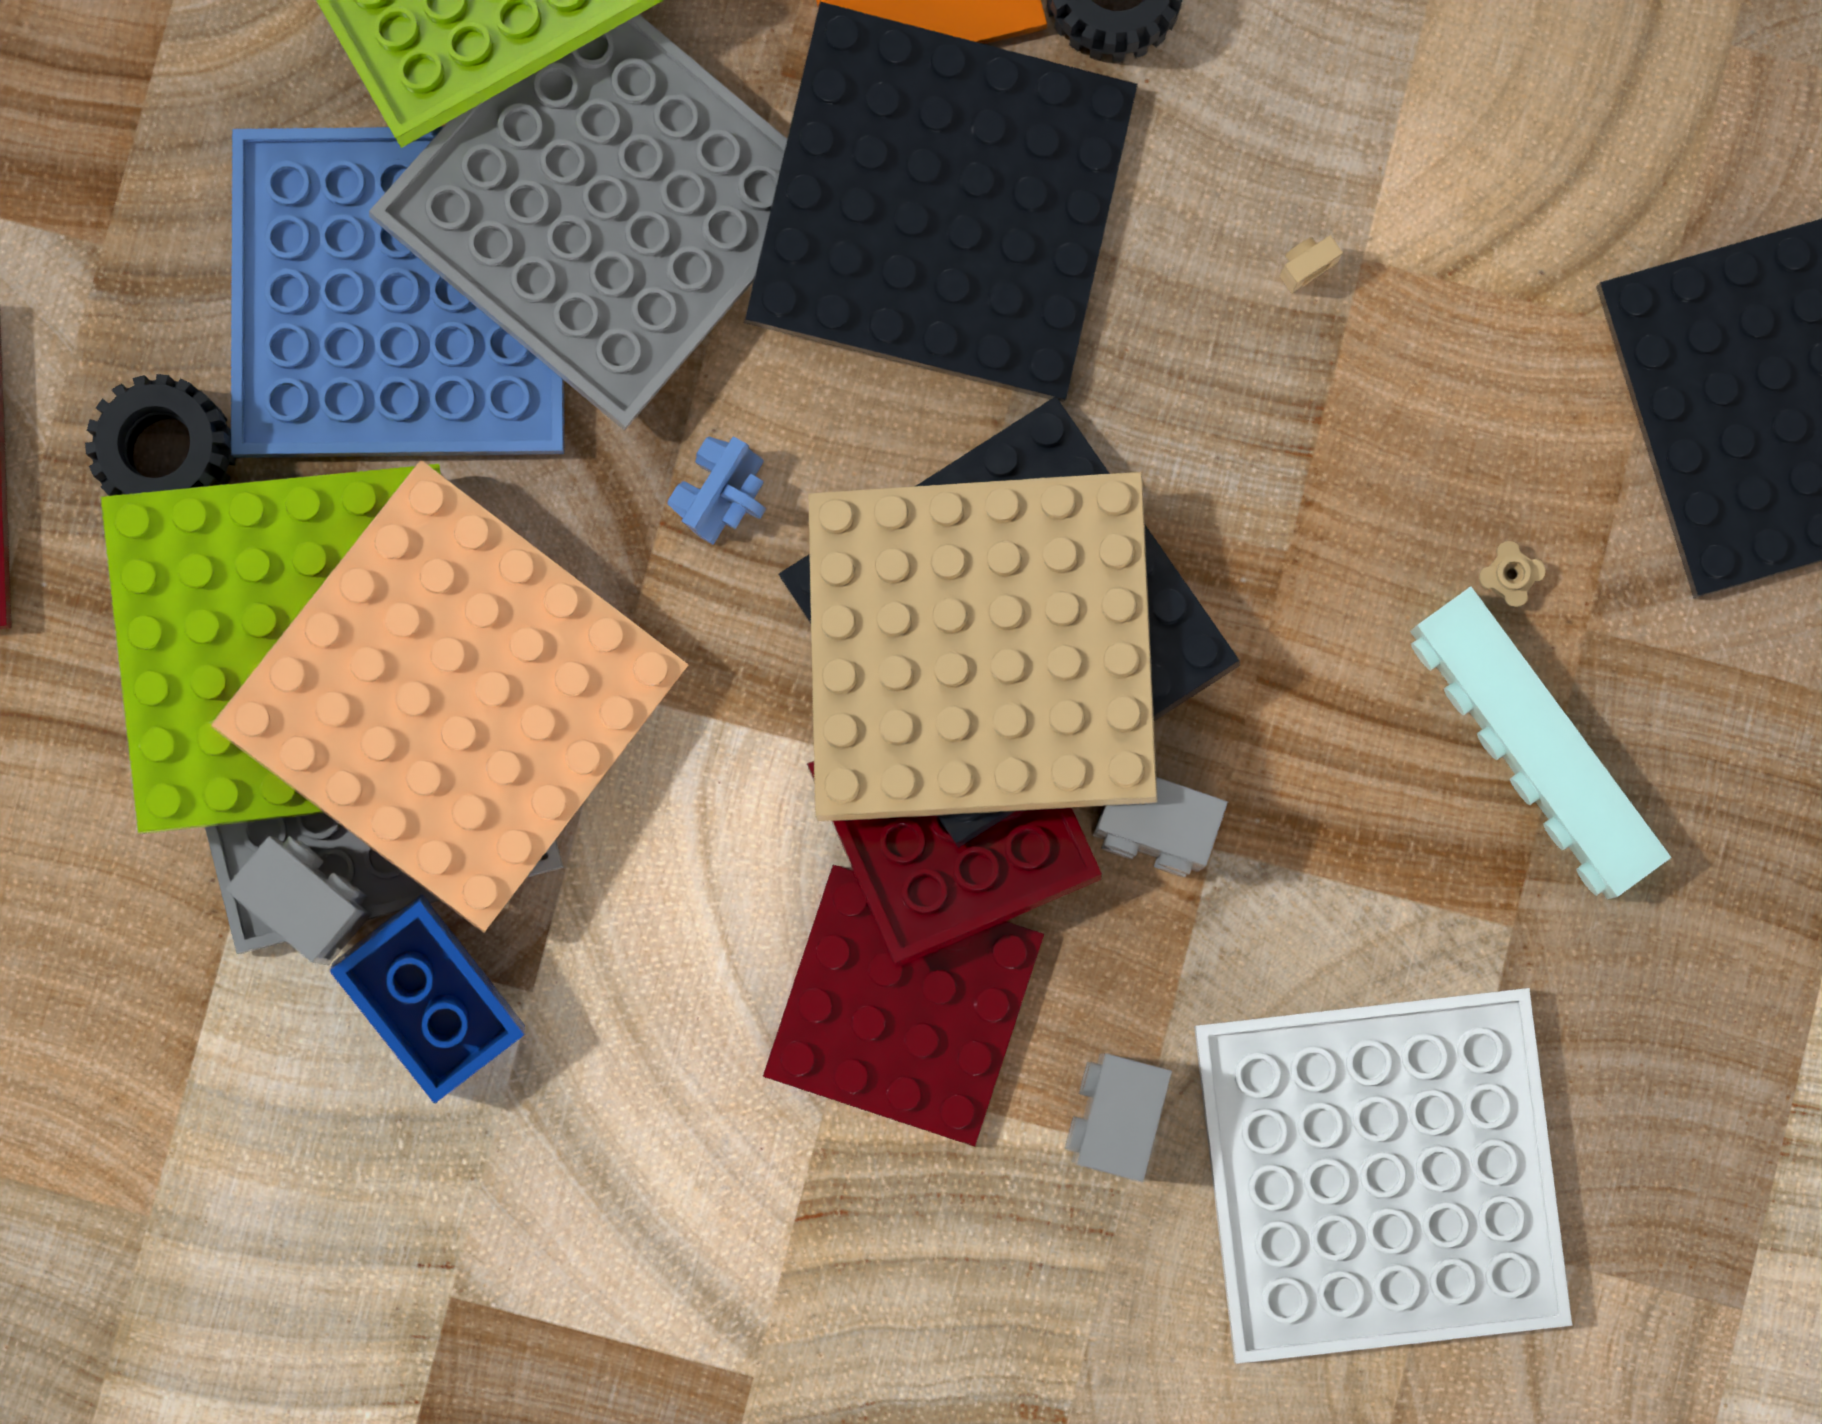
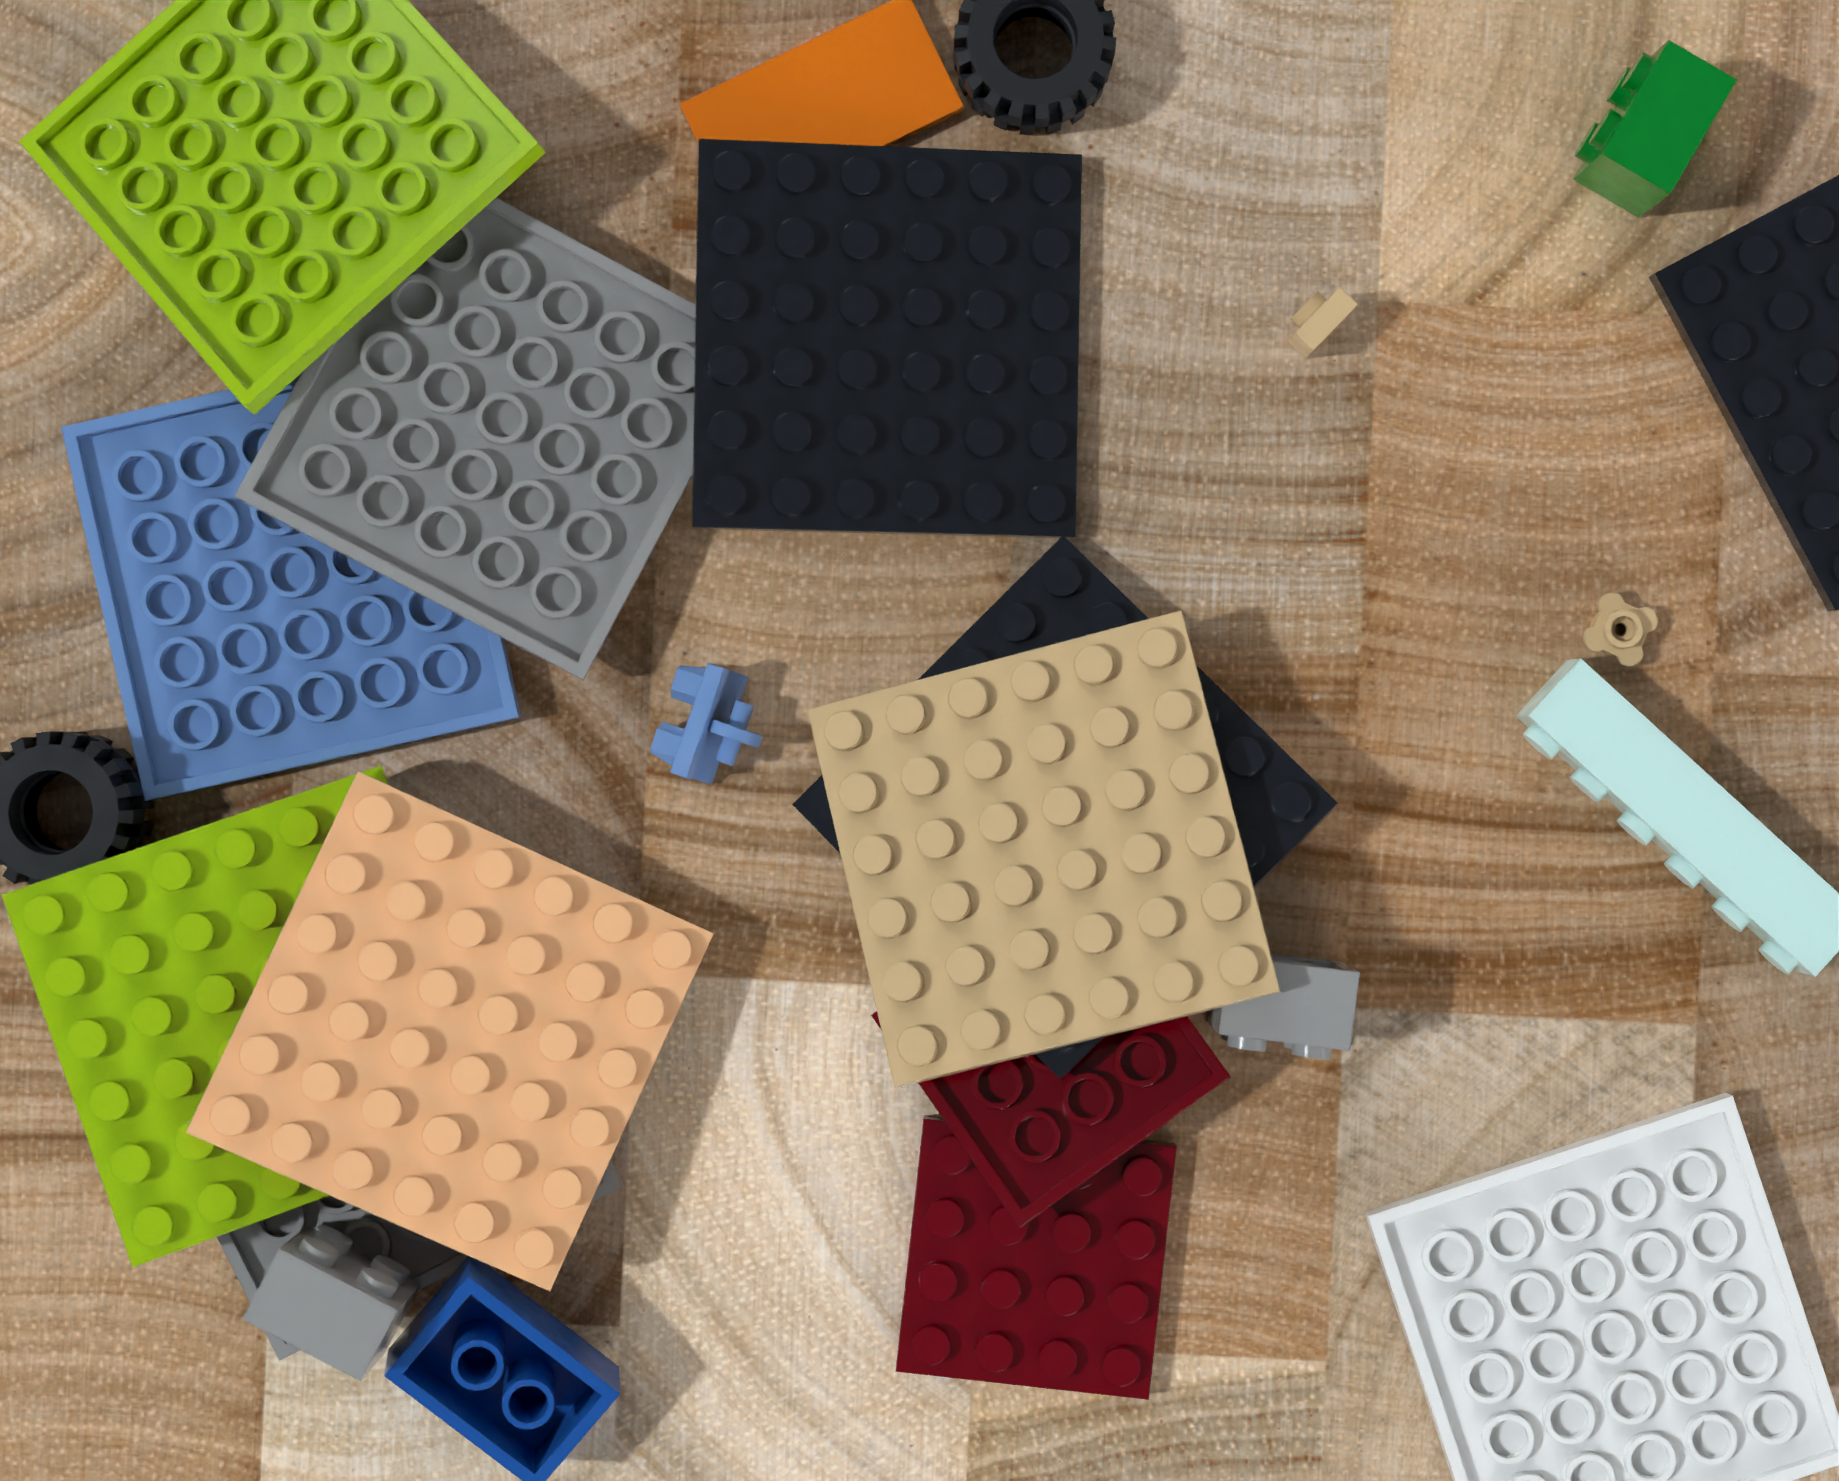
camera: 10 degrees left, 5 degrees up
light grey brick [1065,1053,1172,1182] -> none
none -> green brick [1573,40,1737,218]

